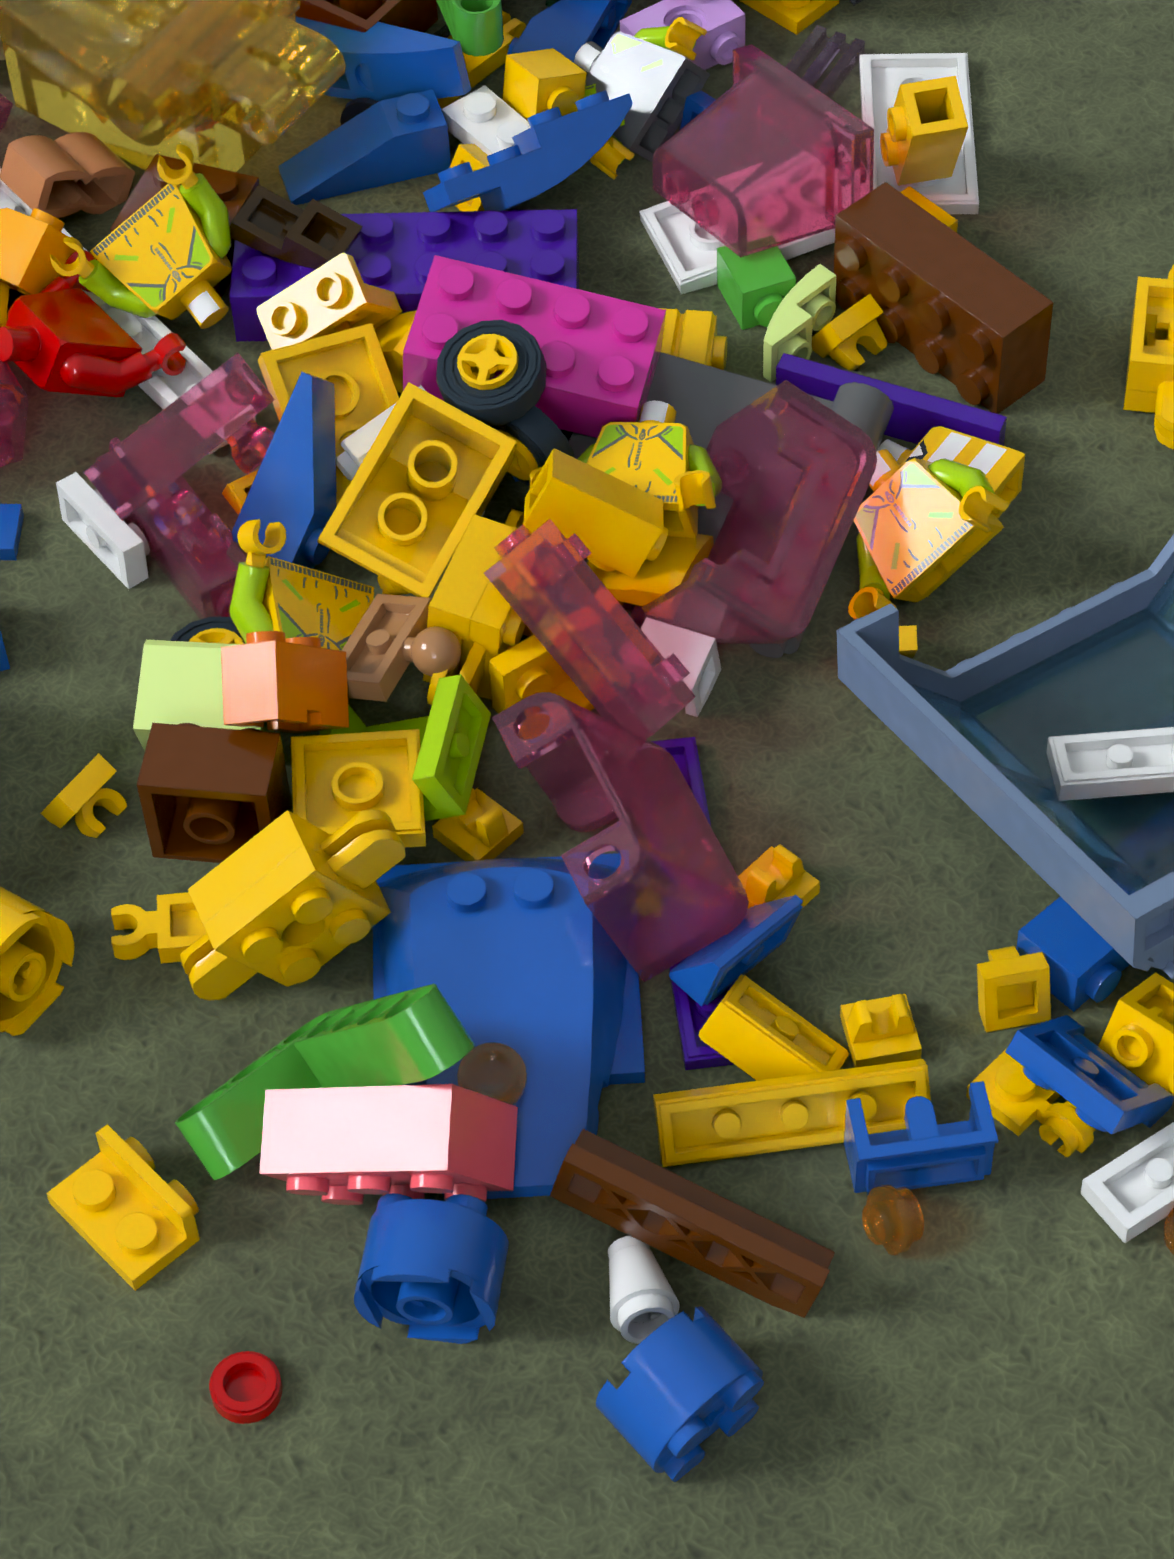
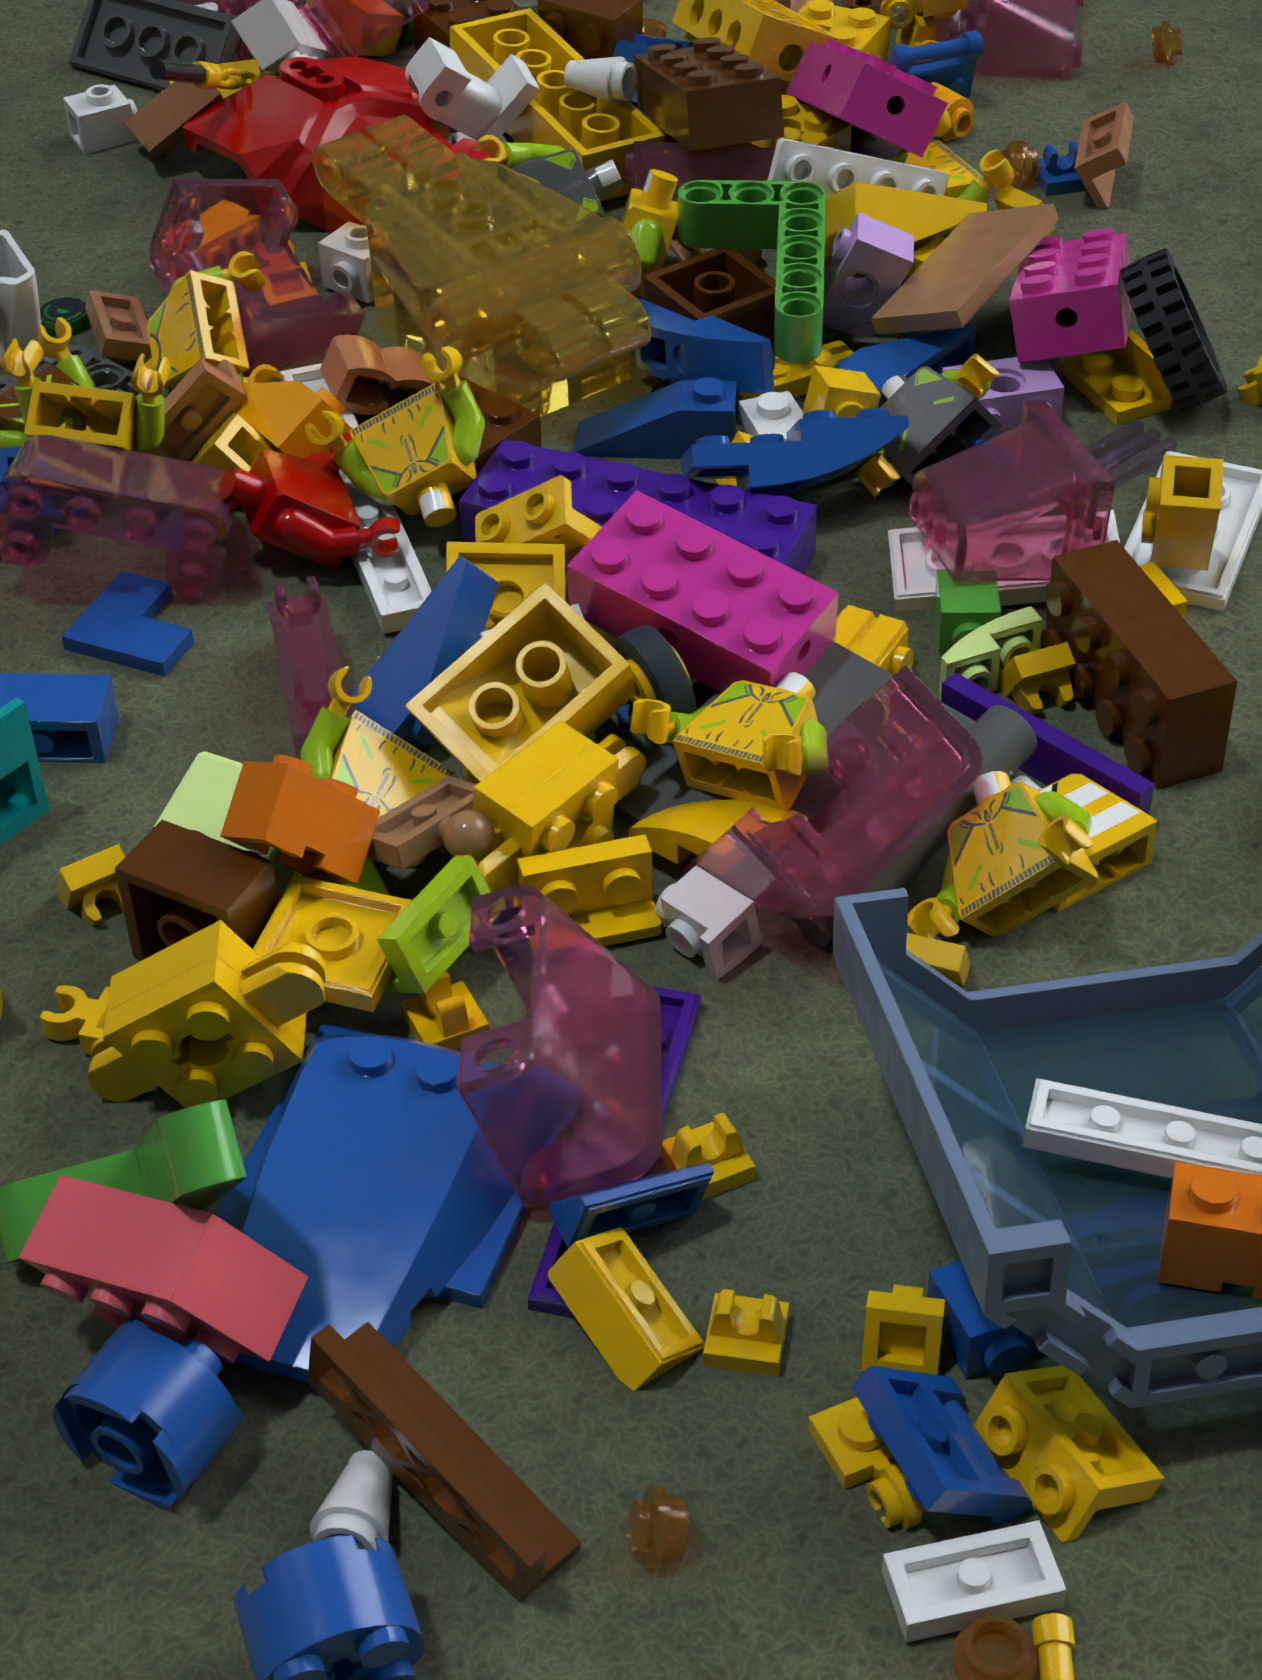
camera: 20 degrees right, 10 degrees down
white plate [56,472,150,589] -> none
clear pink brick [84,353,275,539] -> none
dark brown slope [230,185,363,269] -> none
black wheel [436,320,547,426] -> none
clear orange plate [457,1042,527,1105] -> none
clear pink brick [484,519,696,749] -> none
yellow brick [523,448,669,578] -> none
yellow tile [653,1059,931,1167] -> none
blue window [844,1081,999,1195] -> none

